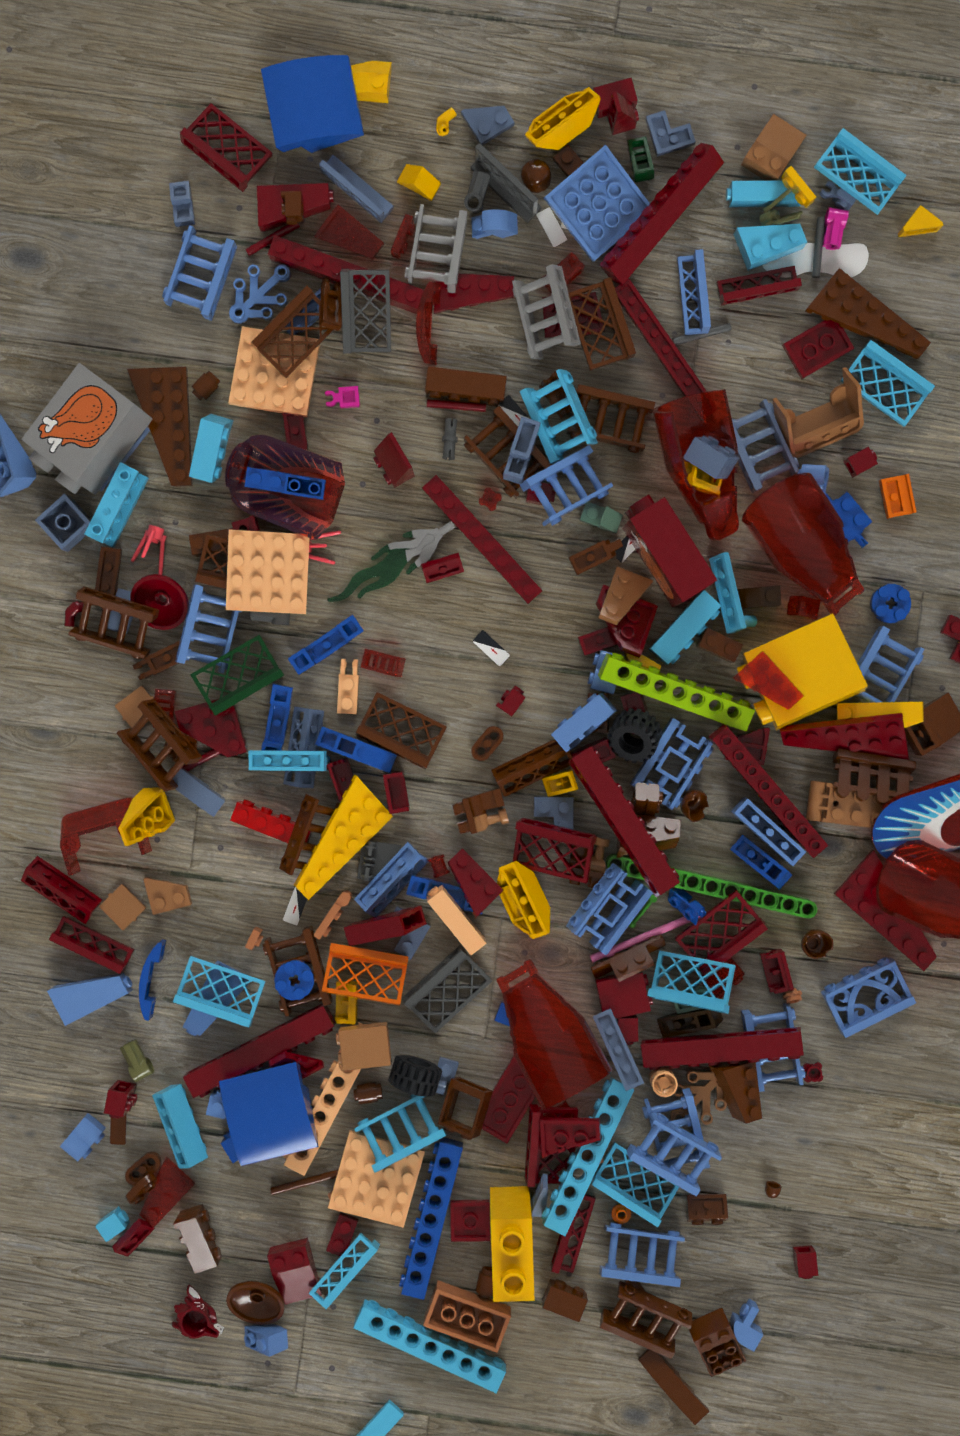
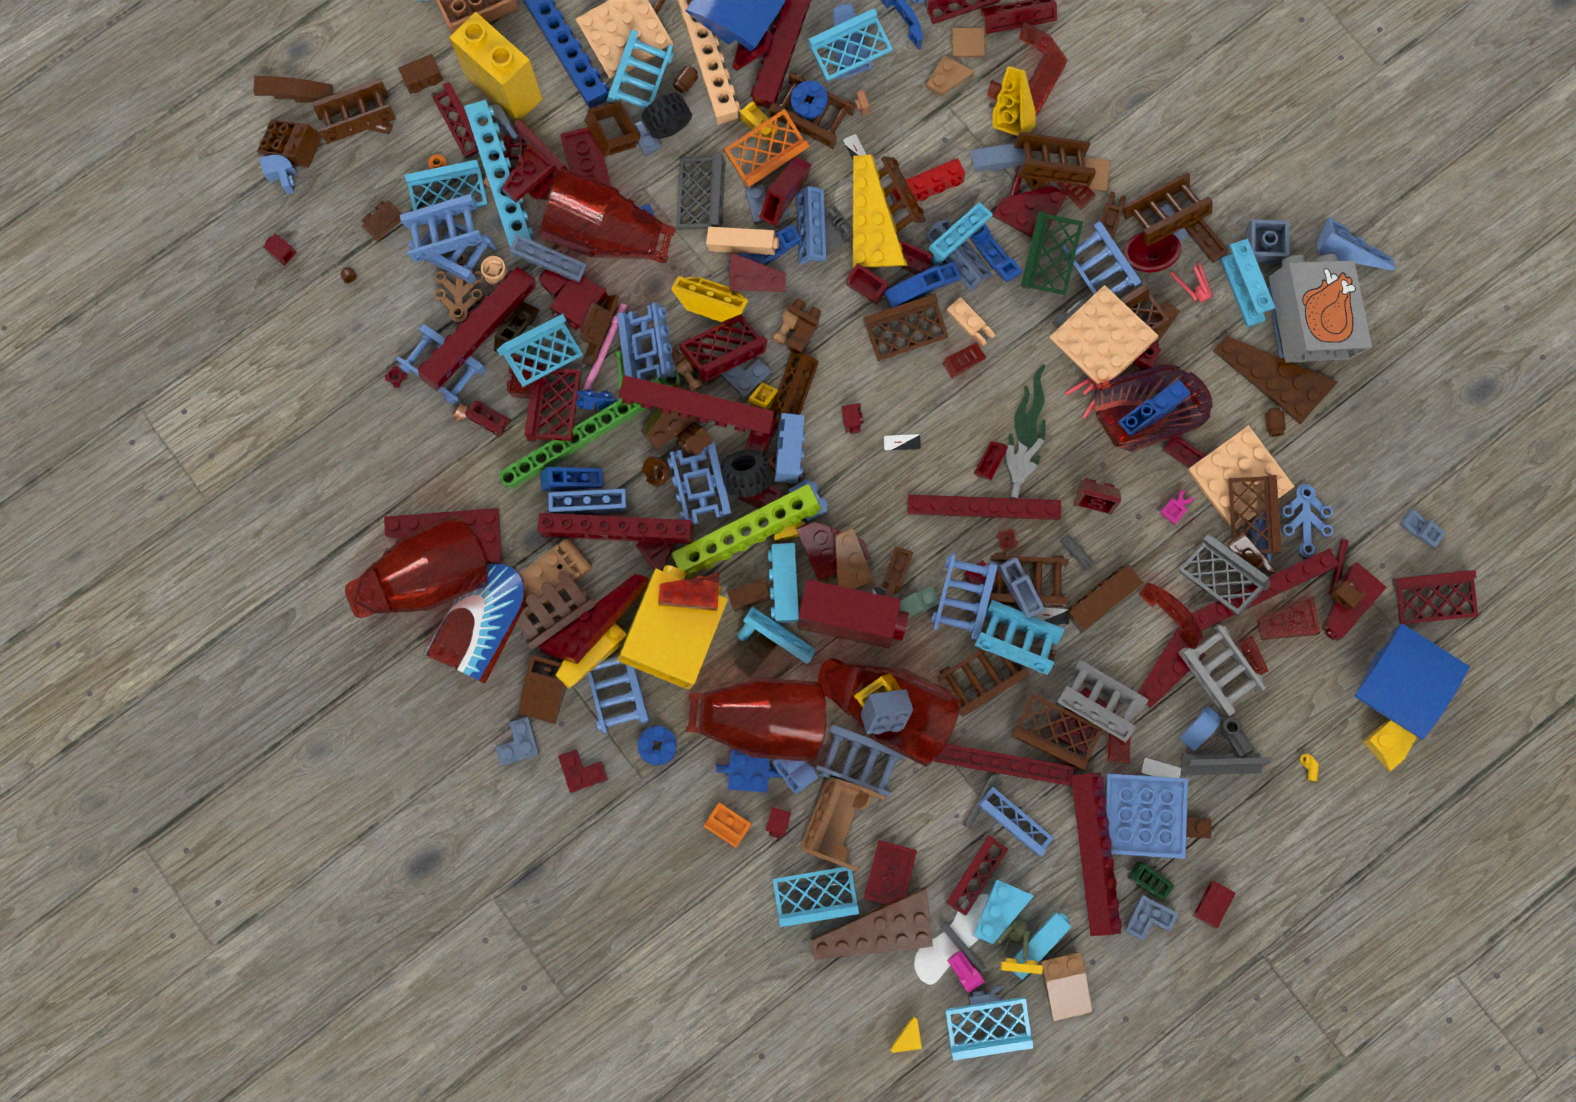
camera: 140 degrees right, 10 degrees down
dark red arm [64,601,83,627] -> none
medium blue fence [162,225,237,321] -> none
medium azure wedge [189,414,234,483] -> none
blue slope [288,615,364,675] -> none
nougat hinge [314,890,352,940] -> none
sand blue fence [319,155,394,223] -> none
medium nougat brick [336,1022,392,1071] -> none
yellow slope [397,164,441,201] -> none
dark red bar [427,399,486,412] -> none
clear red bush [427,854,450,878] -> none
dark red plate [450,1200,490,1242] -> none
sand blue wing [461,106,515,145] -> none
reddish brown plate [471,726,504,761] -> none
reddish brown hair [521,159,552,193] -> none
yellow wedge [525,87,601,150] -> none
dark red plate [578,627,617,656] -> none
medium blue fence [599,1222,685,1287] -> none
dark red slope [607,92,639,135] -> none
reddish brown wedge [709,1060,762,1124] -> none
clear red bracket [787,596,821,620] -> none
reddish brown hair [801,929,834,959] -> none
medium blue fence [821,957,916,1038] -> none

